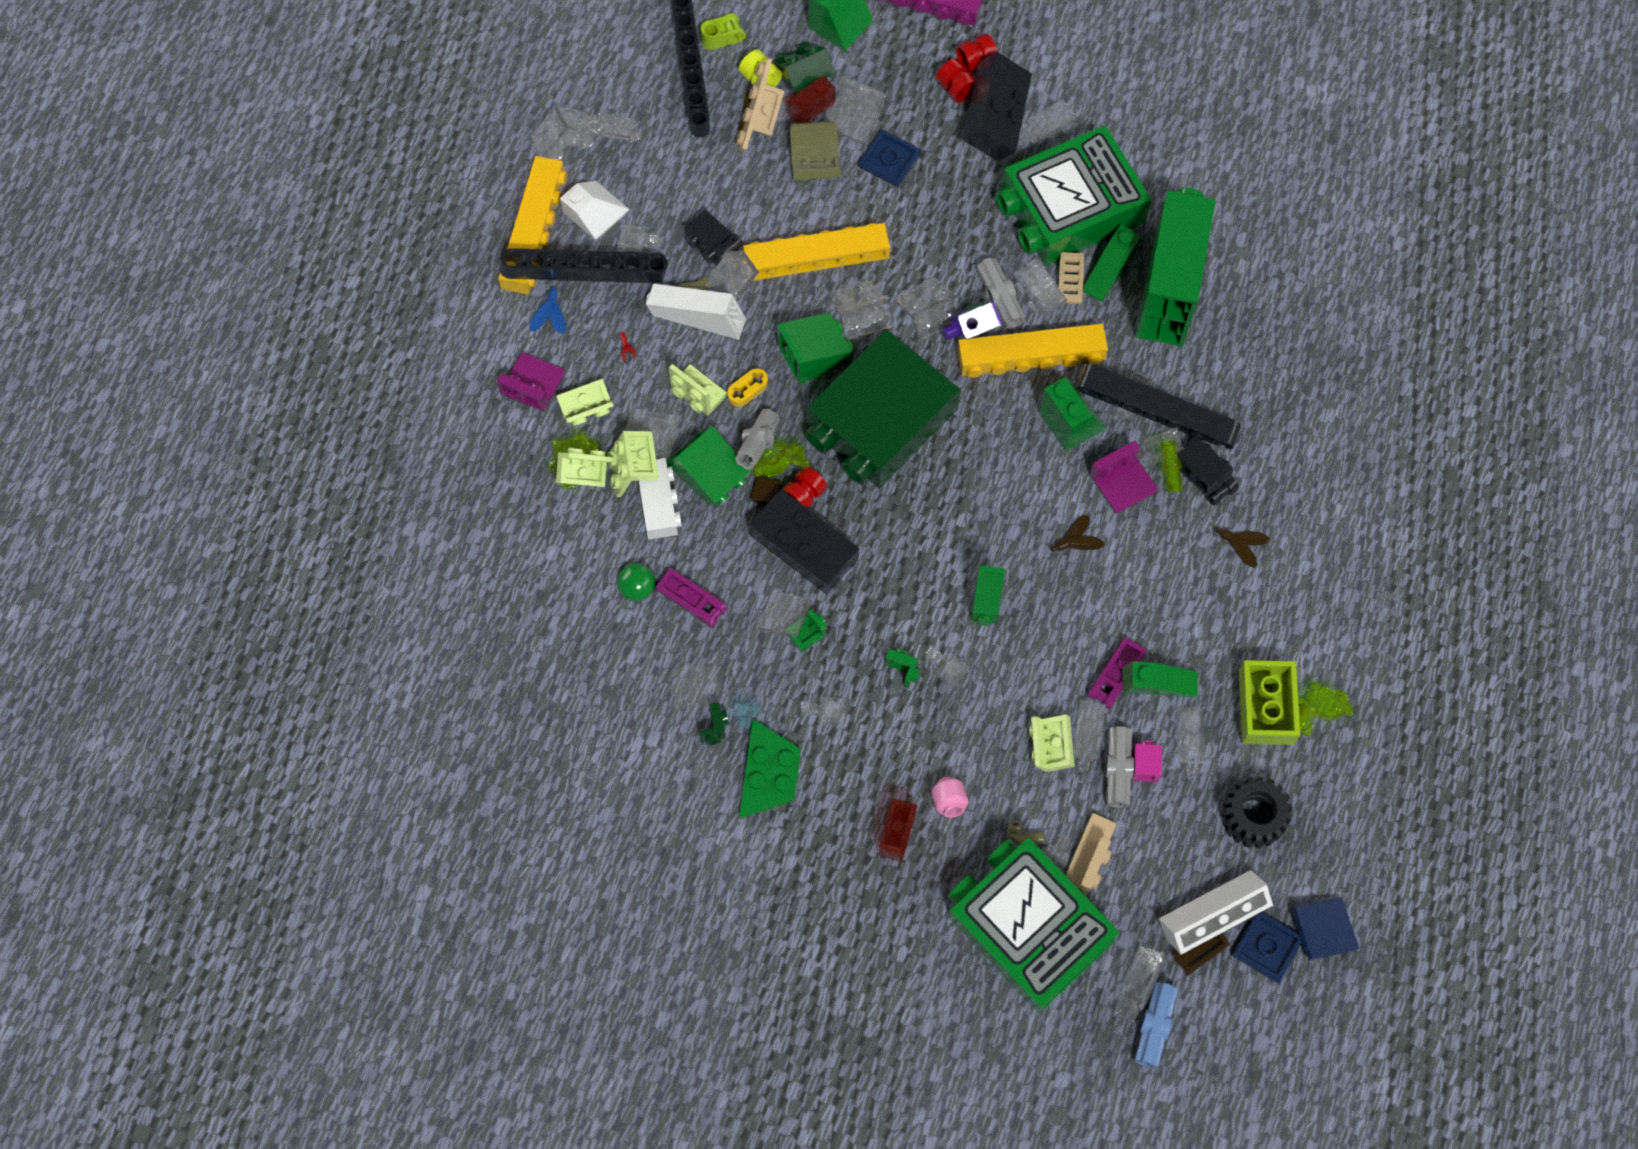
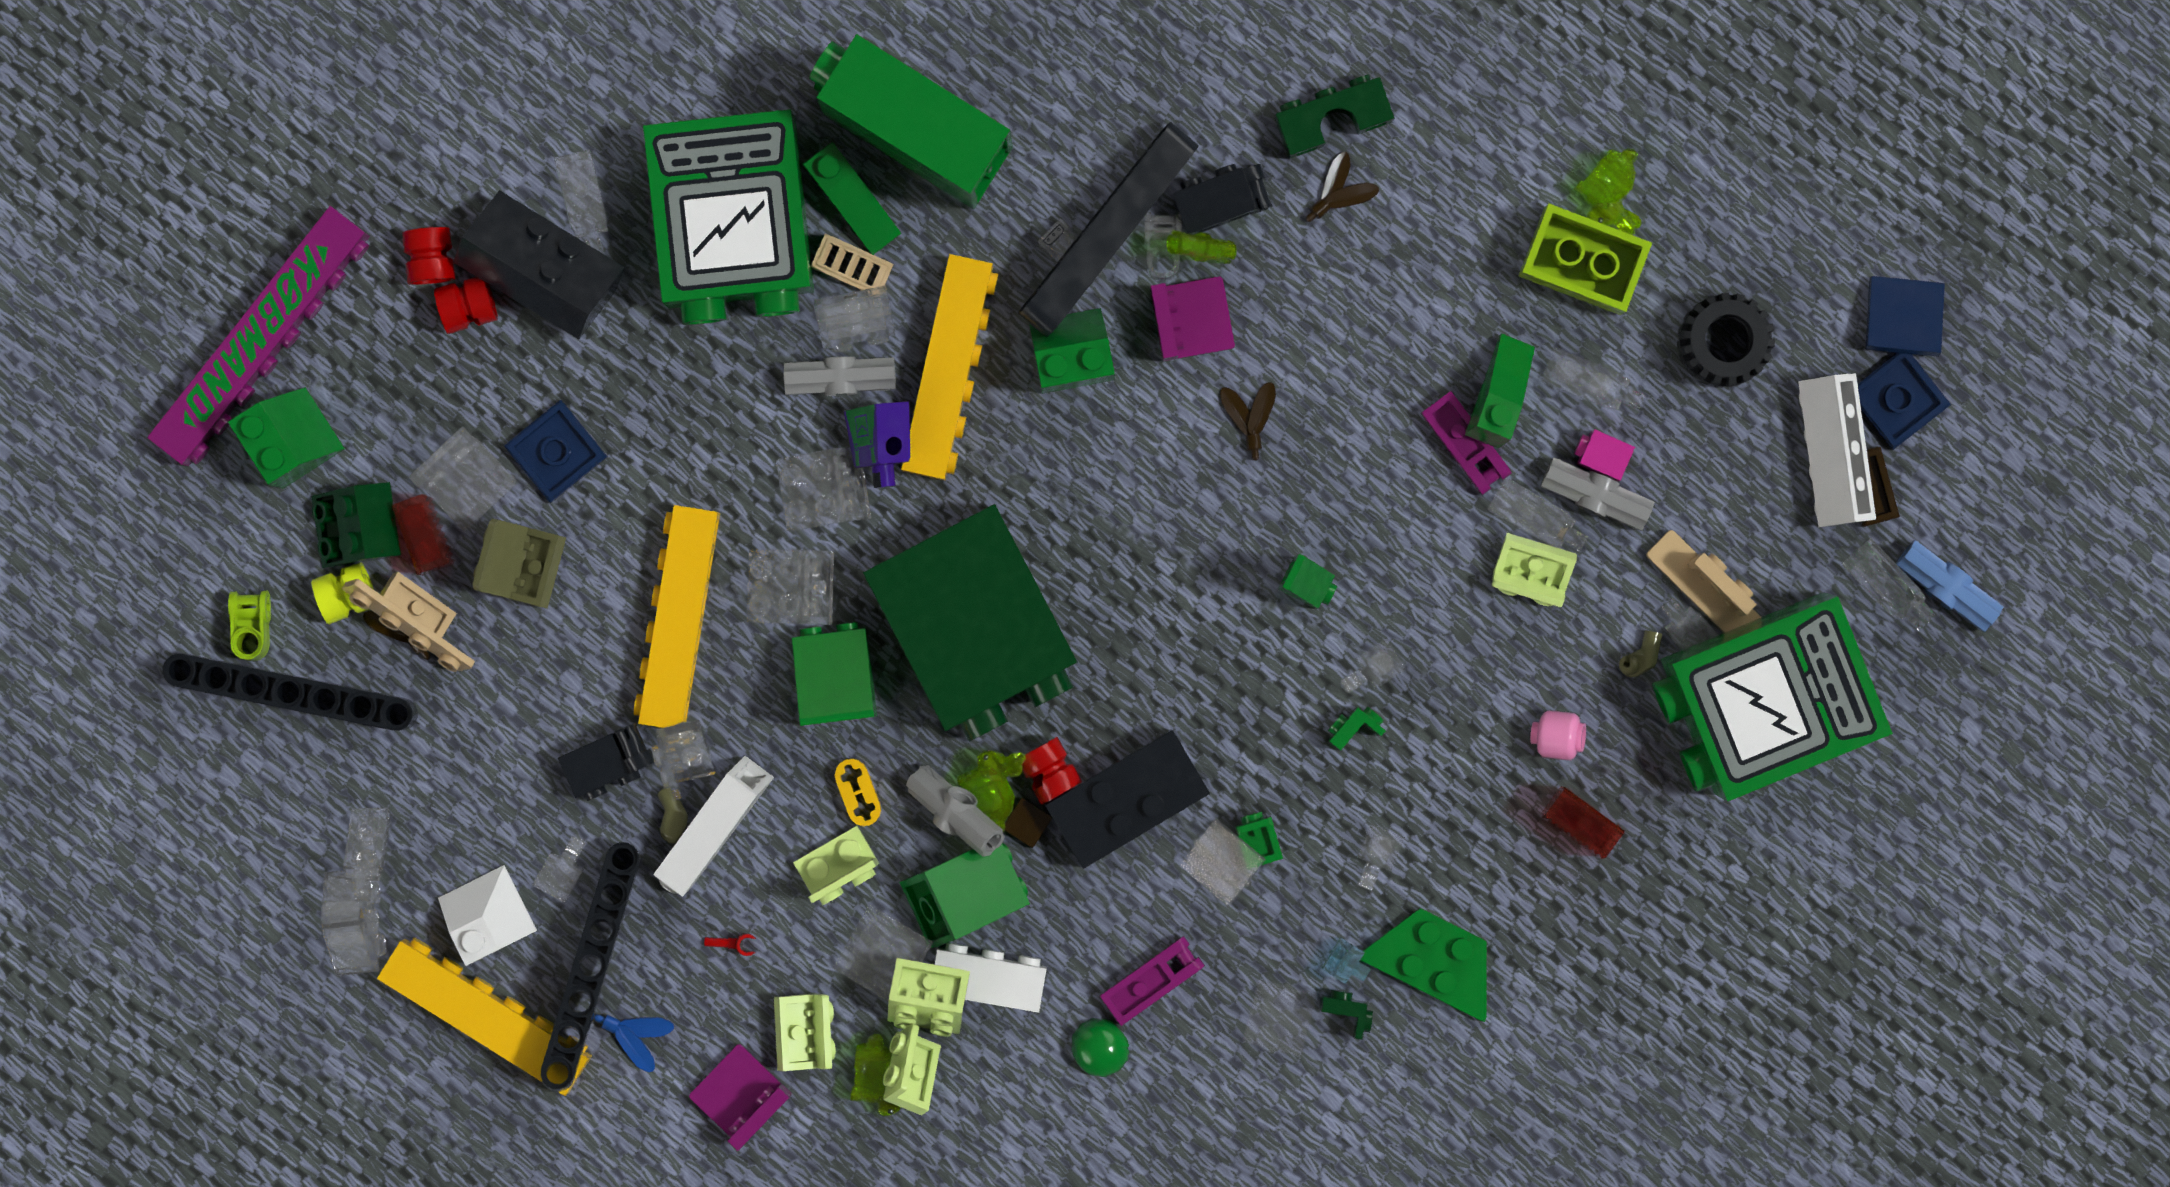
camera: 70 degrees left, 20 degrees up
none -> dark green arch [1274,74,1395,159]

